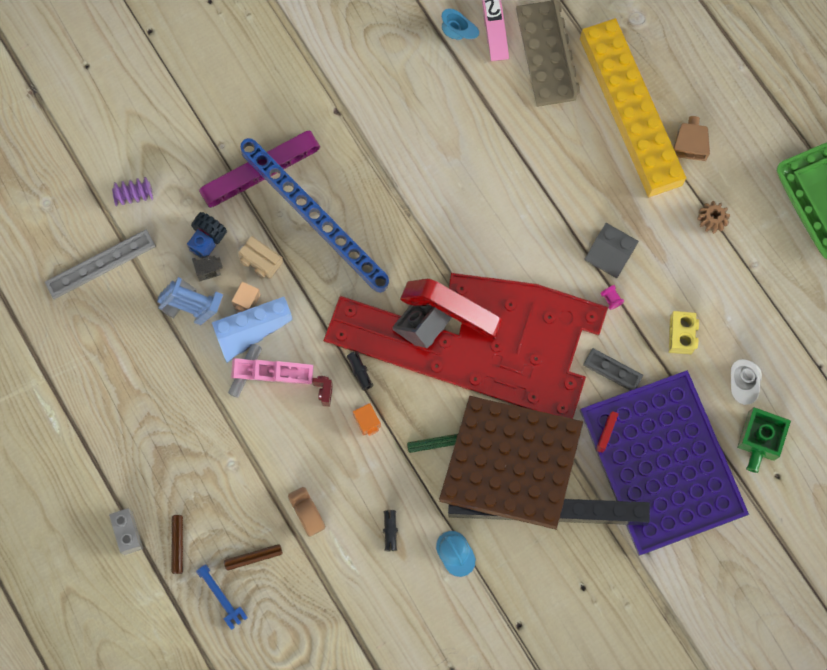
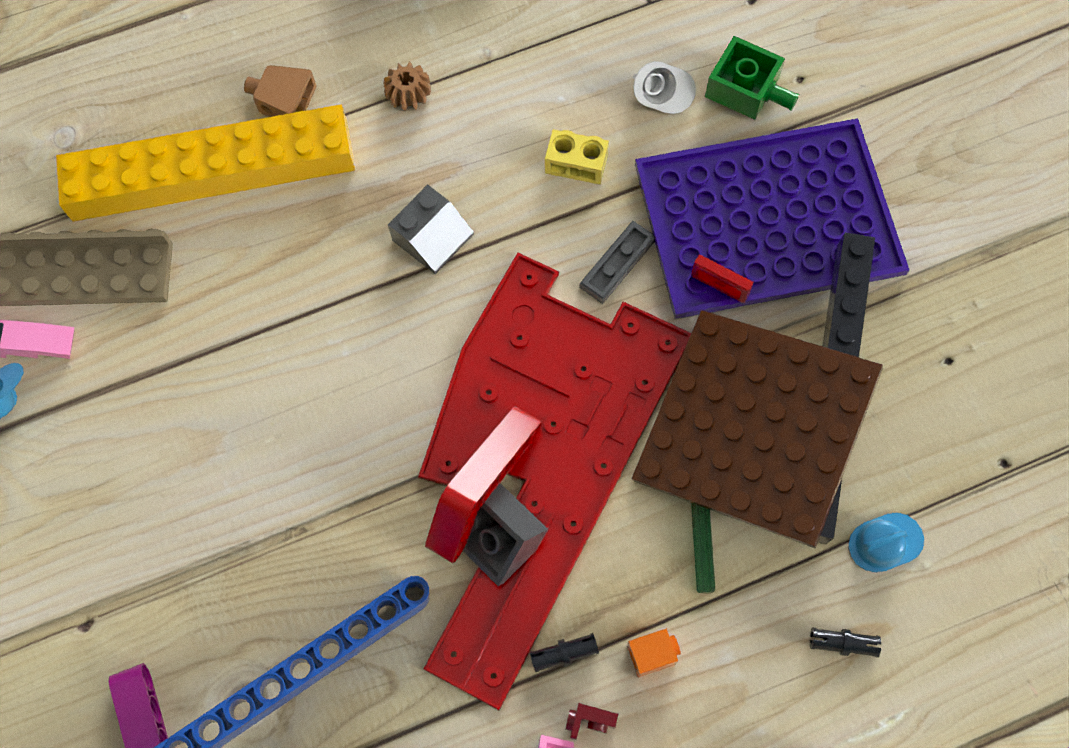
camera: 75 degrees left, 5 degrees down
dark pink bush [601,285,625,310] -> none

